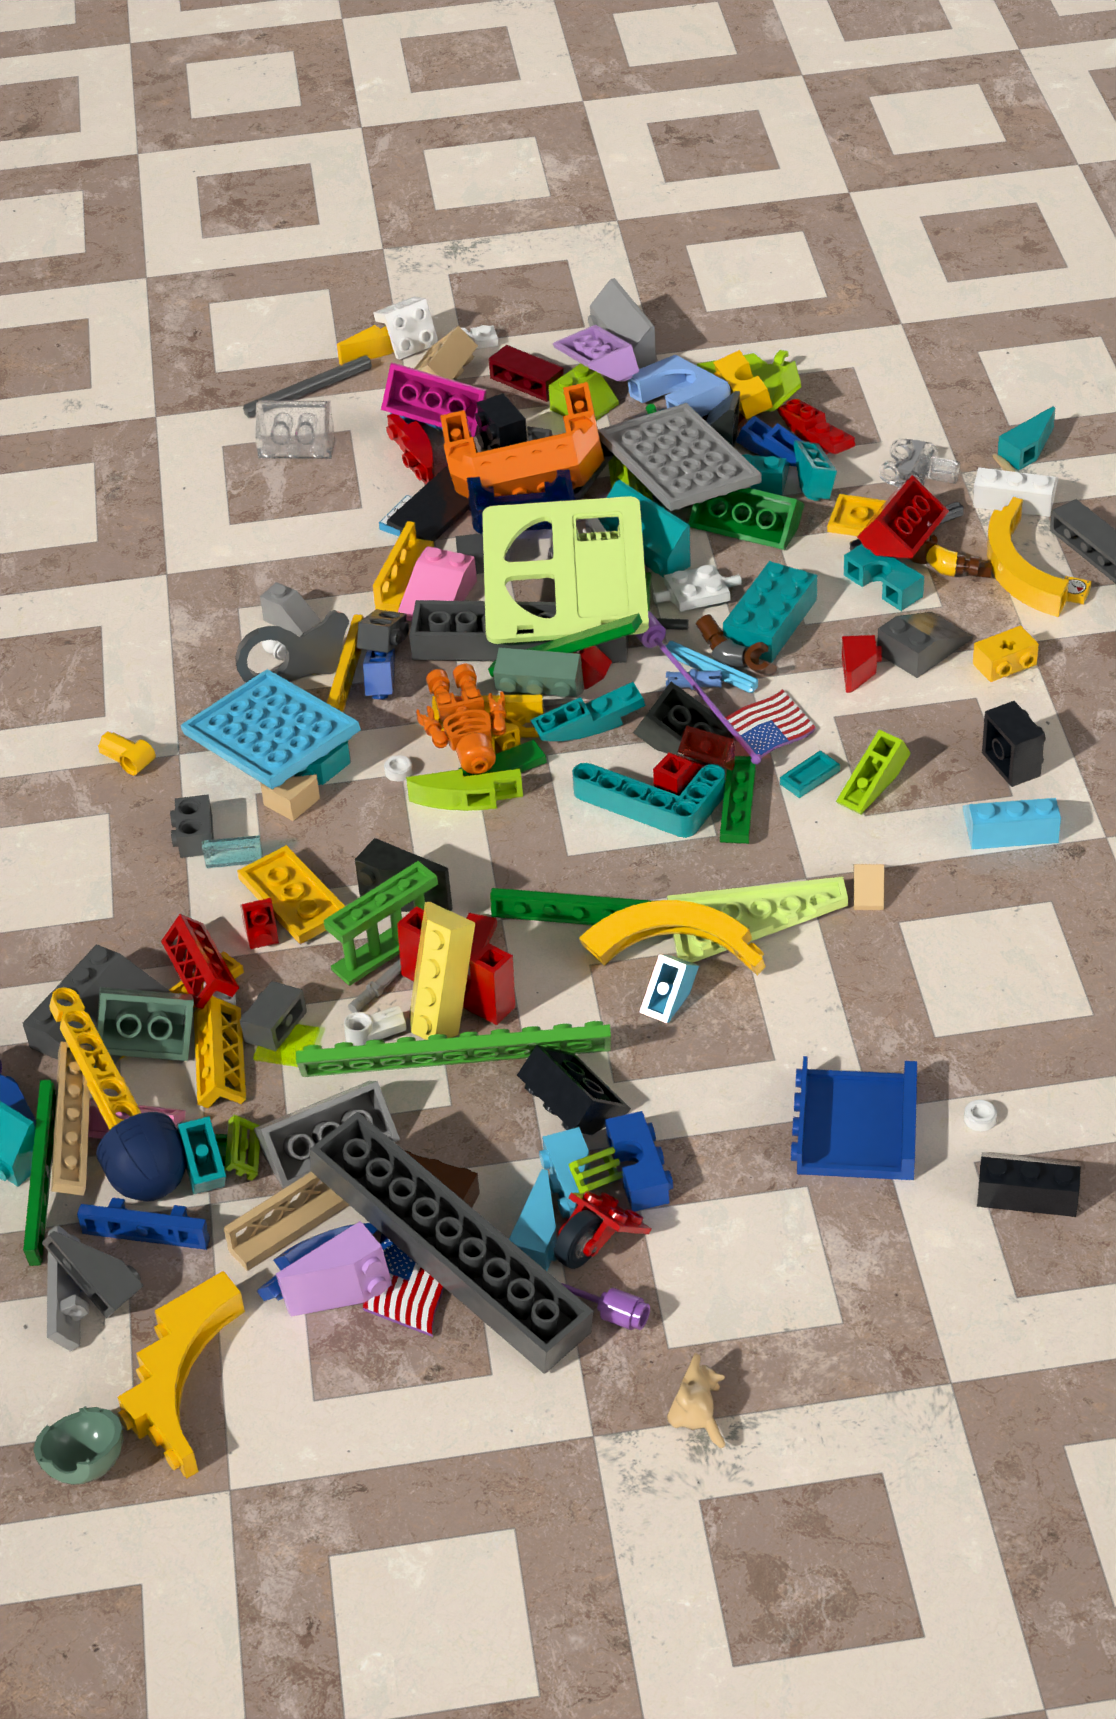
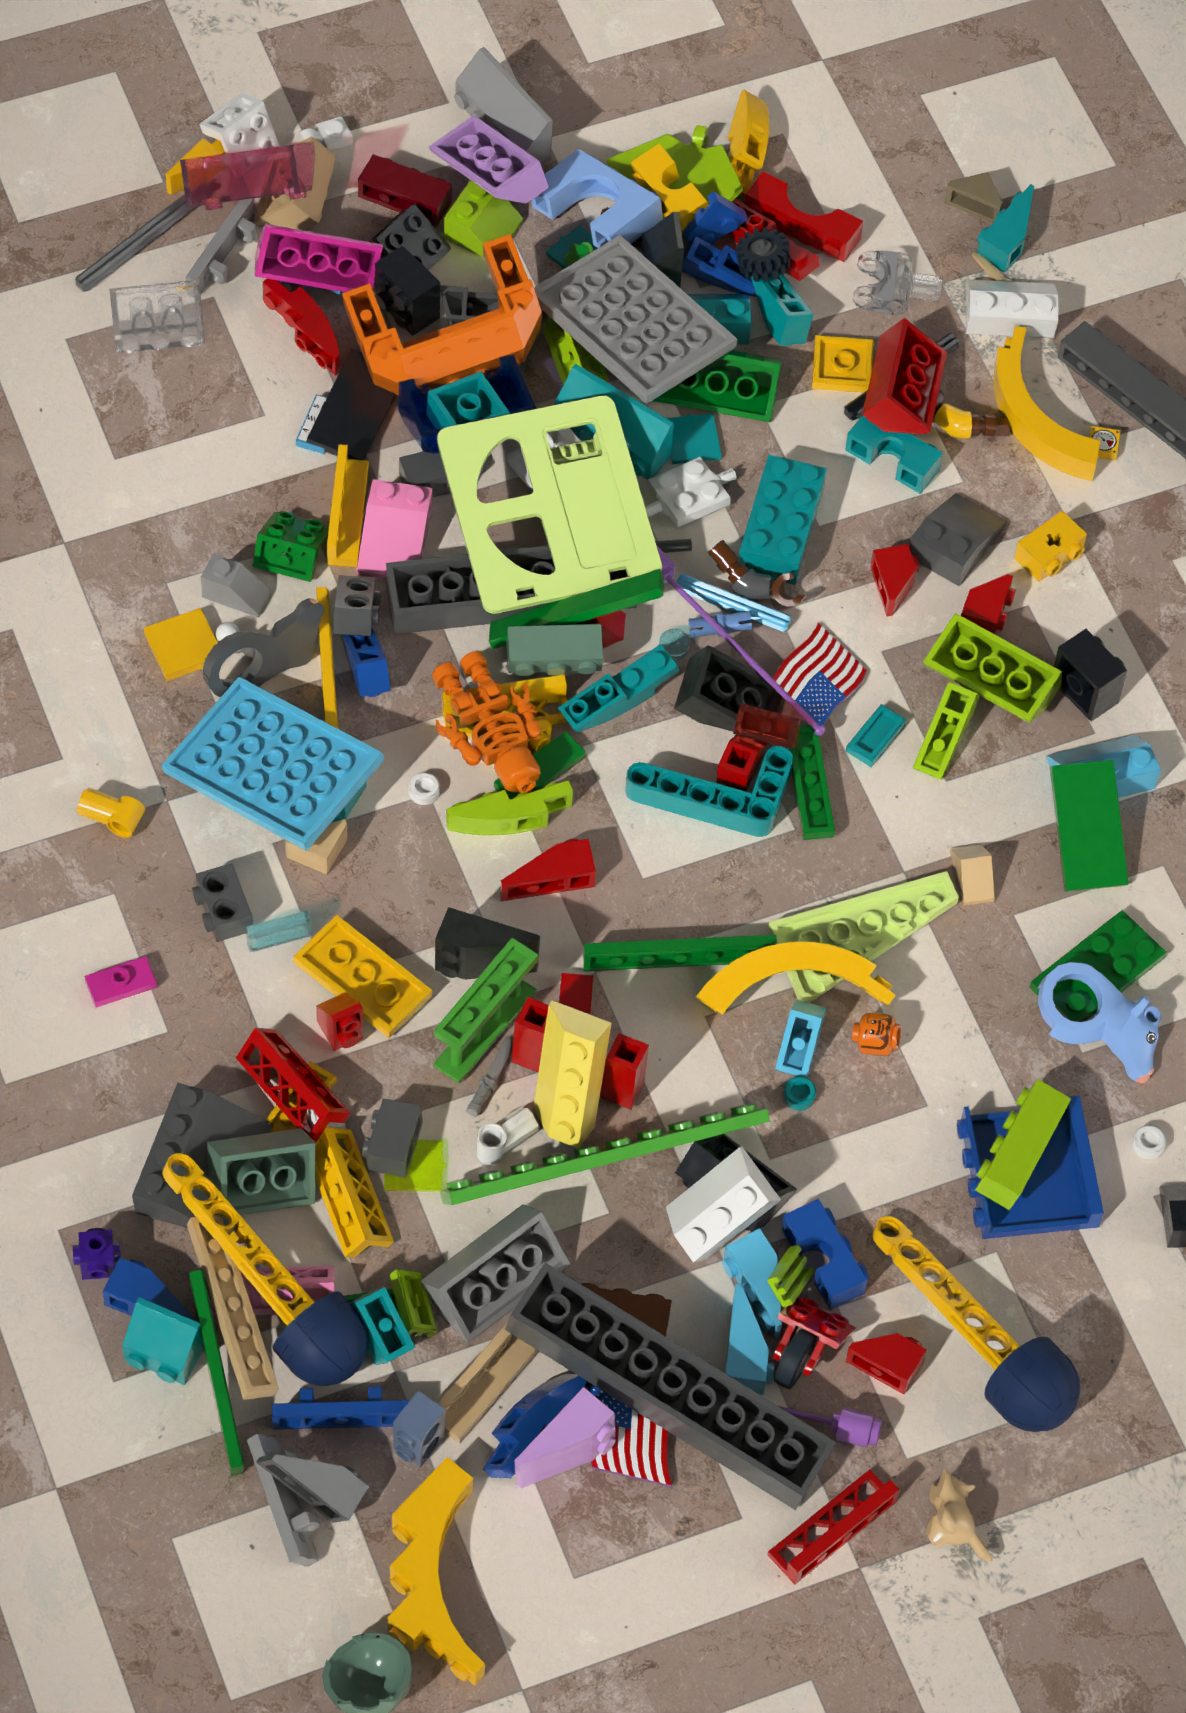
camera: 20 degrees left, 15 degrees up
none -> dark pink plate [84,956,157,1008]
none -> yellow tile [143,608,218,682]
none -> clear pink windscreen [180,142,315,210]
none -> light grey hinge [186,194,257,299]
none -> green bracket [252,511,329,582]
none -> black bracket [368,204,451,270]
none -> sand blue brick [393,1391,446,1467]
none -> teal slope [426,371,510,432]
none -> red slope [500,839,596,902]
none -> clear light blue tile [659,629,690,660]
none -> white slope [666,1147,781,1262]
none -> teal piece [667,414,722,464]
none -> blue wing [683,191,748,245]
none -> yellow slope [727,89,769,199]
none -> black wheel [736,227,791,282]
none -> red arch [744,171,863,262]
none -> red fence [767,1469,900,1585]
none -> teal tile [783,1076,816,1111]
none -> red slope [845,1333,927,1395]
none -> orange head [852,1013,901,1057]
none -> piece [872,1216,1080,1432]
none -> lime slope [923,613,1062,723]
none -> dark tan slope [945,172,1003,223]
none -> red slope [961,574,1016,634]
none -> lime brick [975,1079,1071,1210]
none -> green plate [1029,910,1167,1022]
none -> light blue animal [1038,962,1161,1083]
none -> green tile [1050,760,1129,892]

